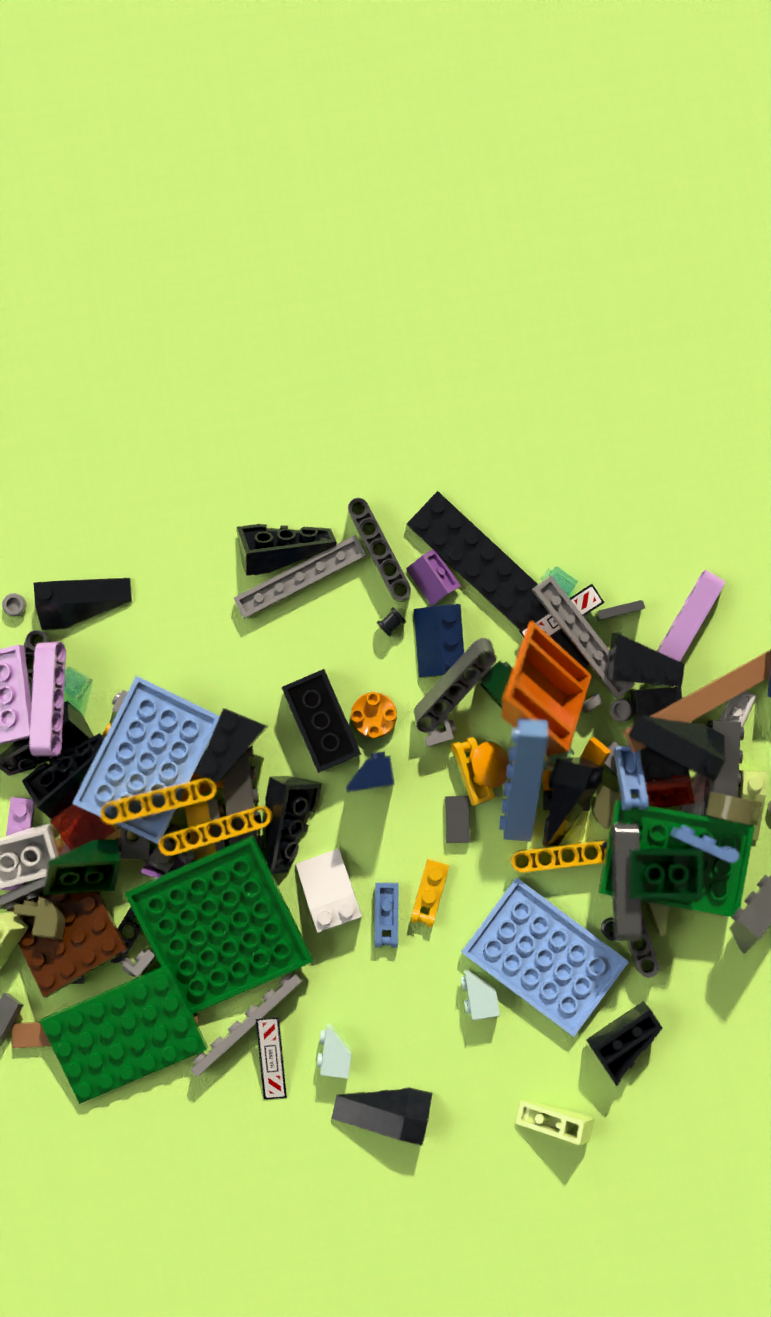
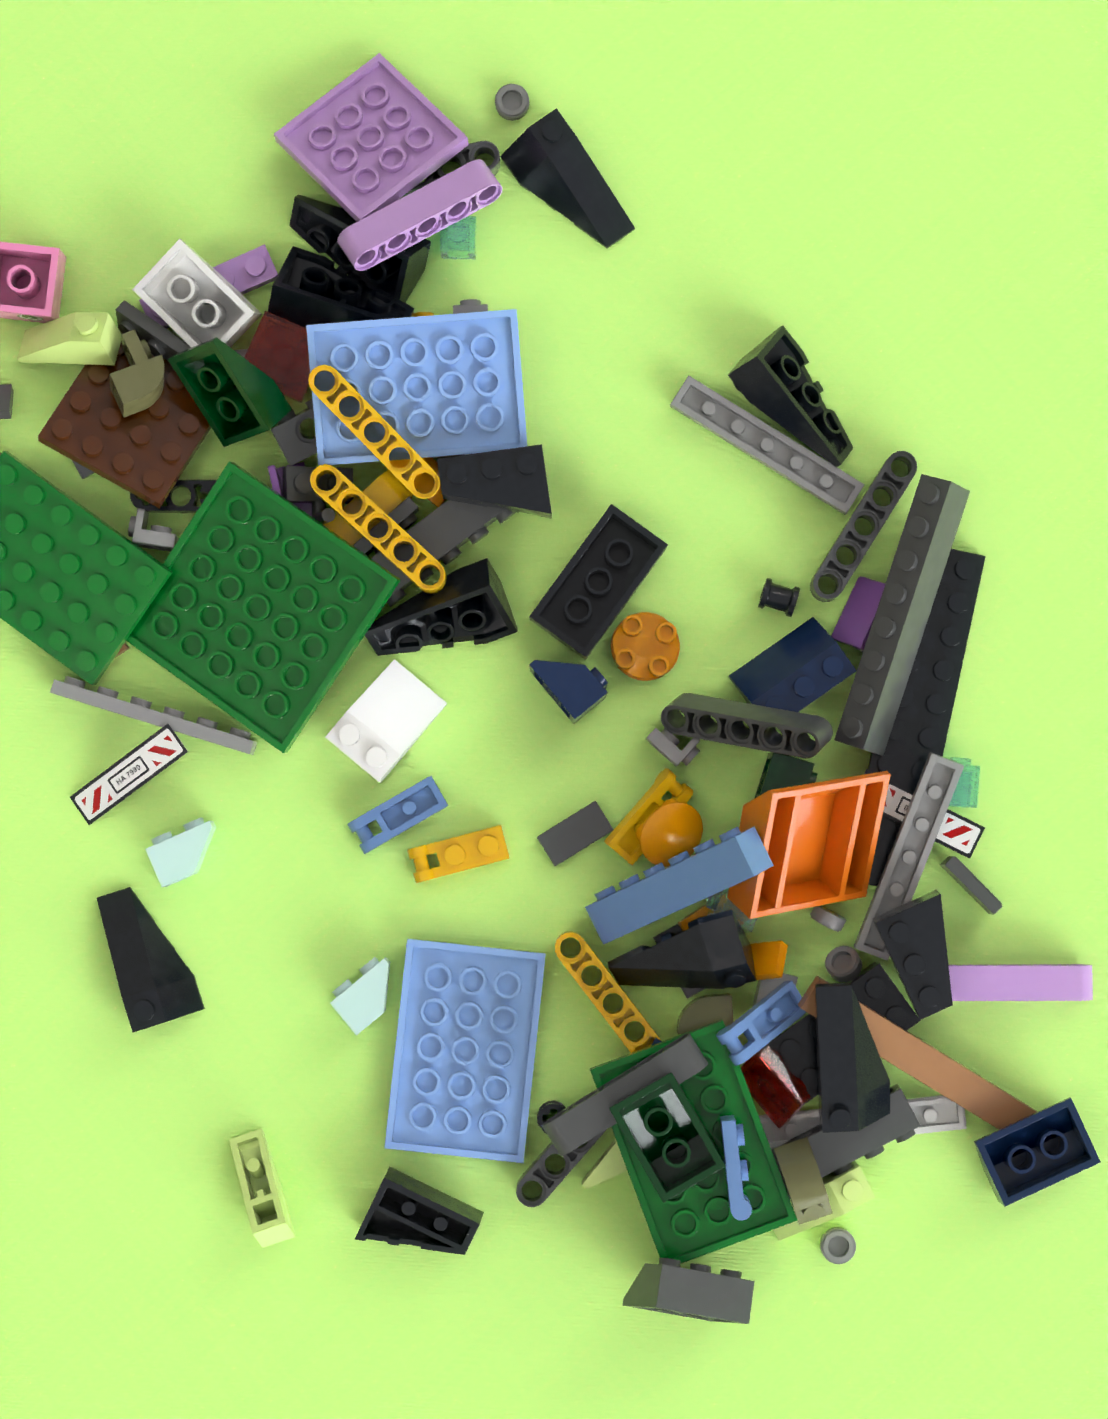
camera: 55 degrees right, 0 degrees up
none -> dark grey brick [834,474,970,756]

